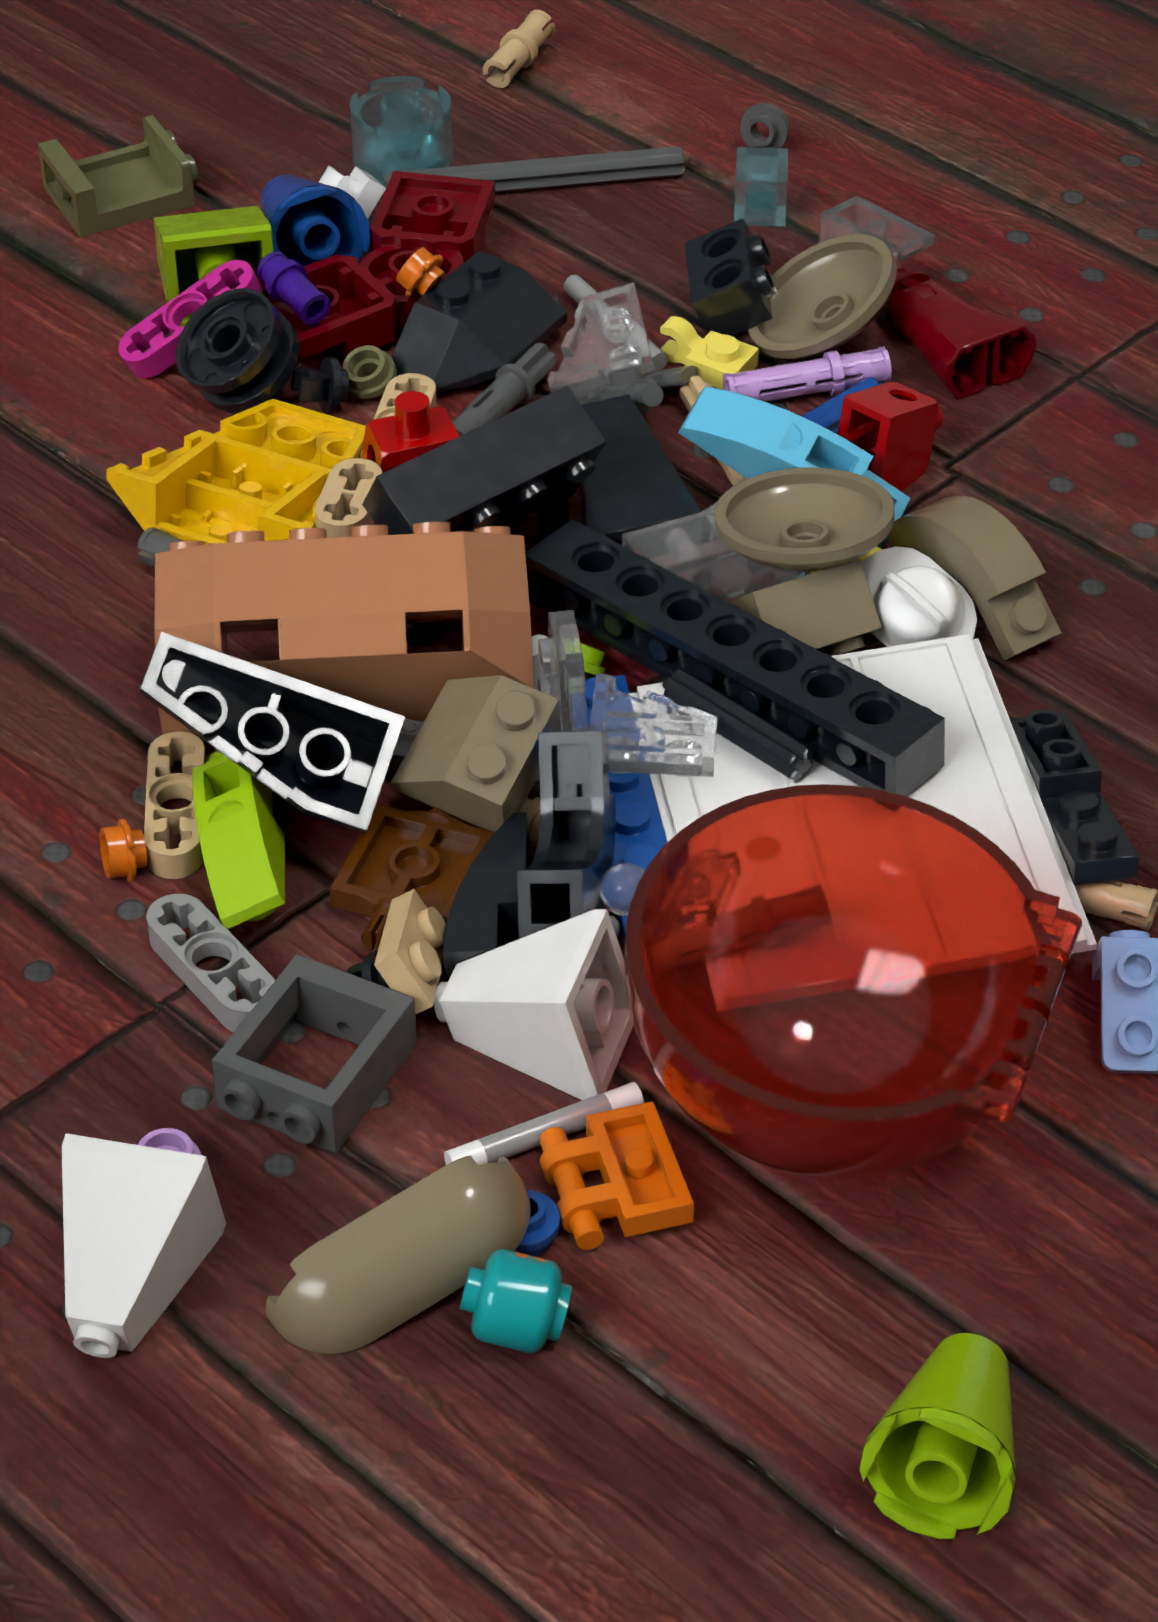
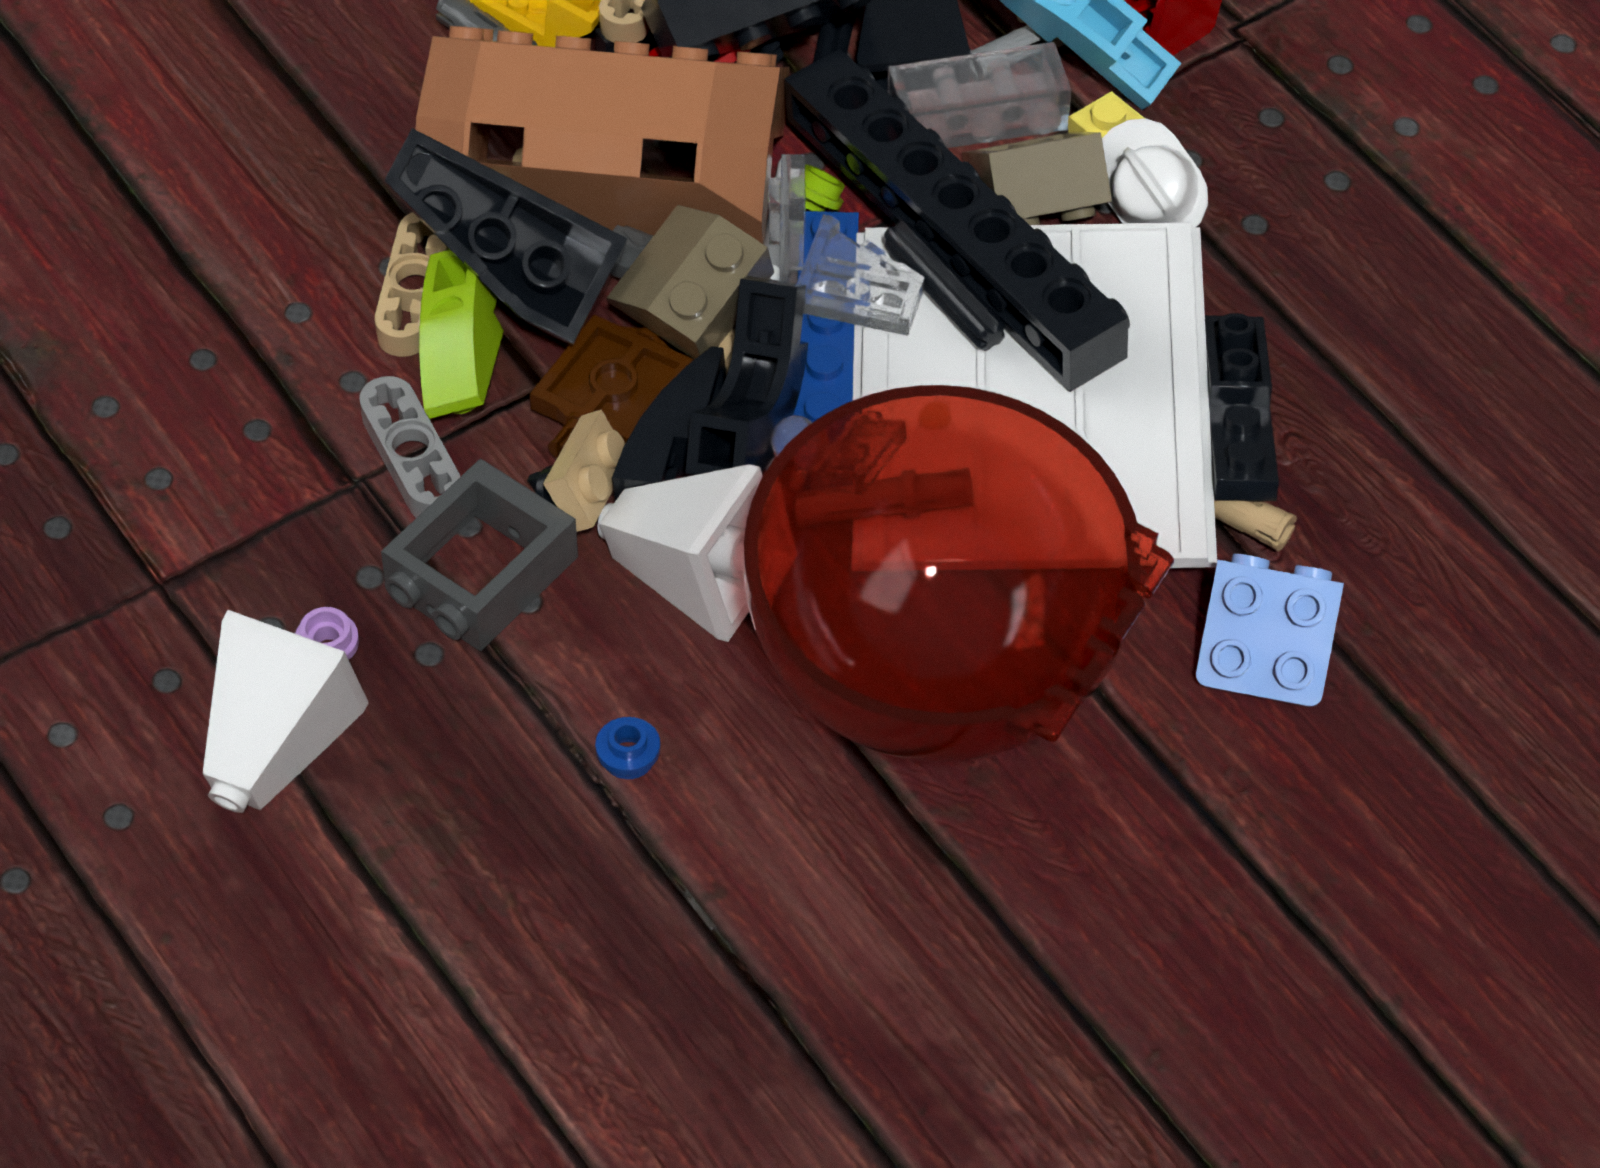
camera: 10 degrees right, 10 degrees up
orange plate [99,819,147,882] -> none
dark tan brick [265,1155,531,1354] -> none
light grey bar [444,1082,644,1165] -> none
teal head [459,1249,572,1353] -> none
orange plate [539,1101,694,1250] -> none
dark tan dish [714,467,895,572] -> none
lime cone [859,1333,1016,1539] -> none
dark tan arch [887,496,1062,661] -> none

